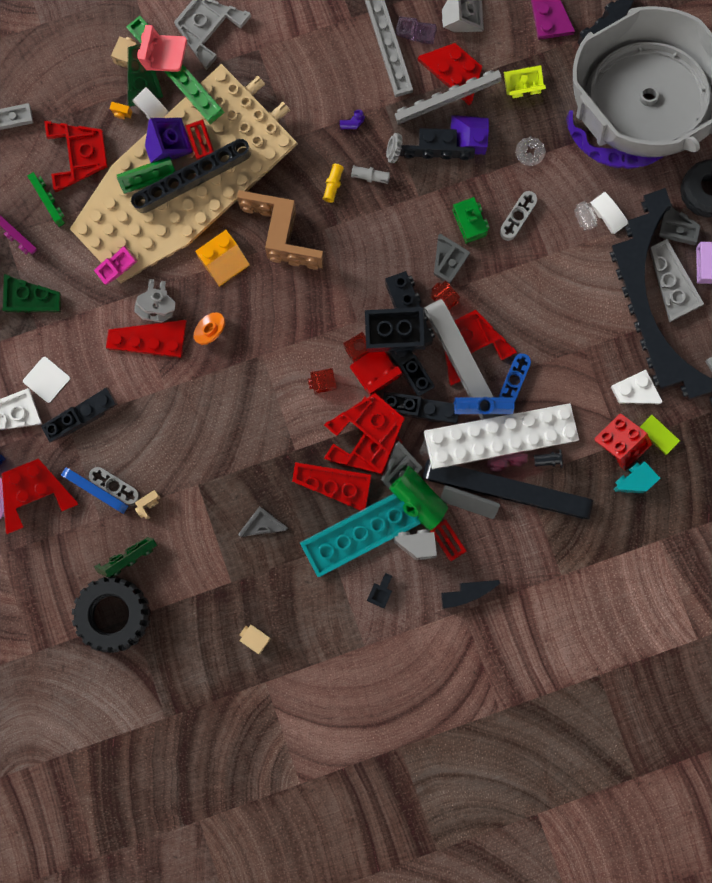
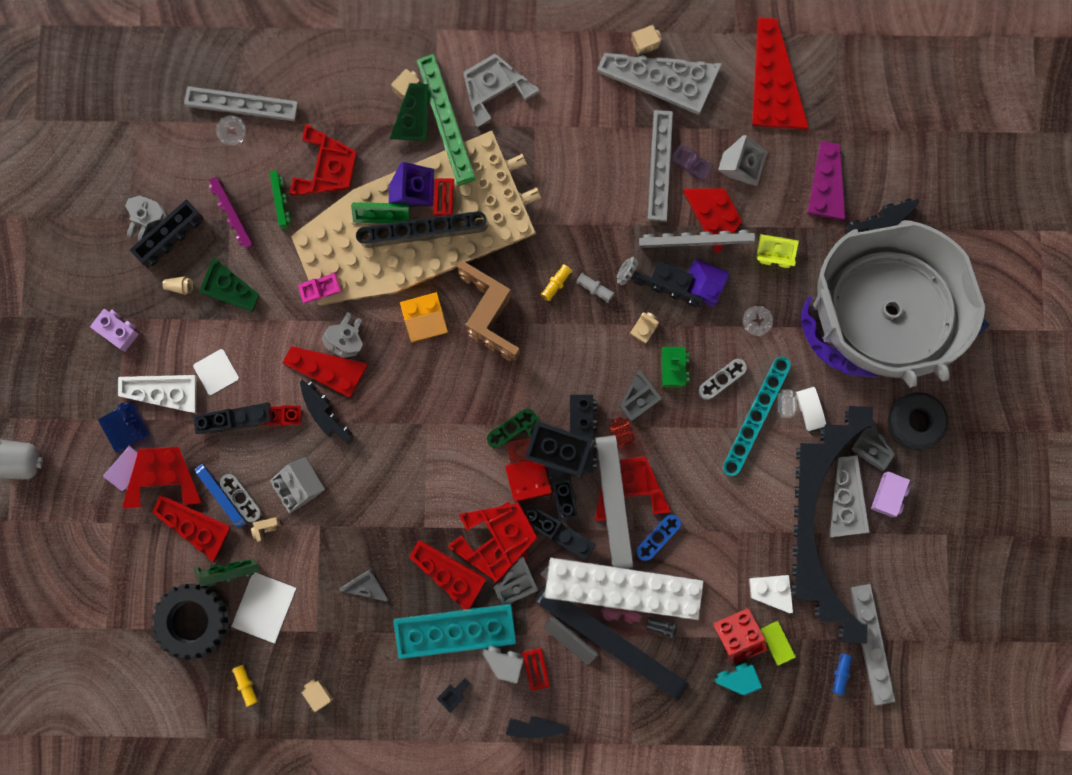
camera: 20 degrees right, 0 degrees up
light orange plate [109,102,133,119] -> none
white slope [133,87,169,119] -> none
coral bracket [137,25,187,72] -> none
orange dish [194,312,225,345] -> none
clear red brick [307,368,337,394] -> none
dark purple arm [340,110,365,129] -> none
green panel [389,466,448,531] -> none
blue piece [454,397,514,415] -> none
none -> red wing [152,495,231,562]
none -> white sticker [231,573,296,643]
none -> yellow pin [232,665,258,707]
none -> red slope [261,405,301,426]
none -> light grey slope [270,457,325,513]
none -> black slope [300,379,354,445]
none -> dark green beam [487,409,541,448]
none -> tan bracket [630,312,659,344]
none -> teal beam [722,357,791,477]

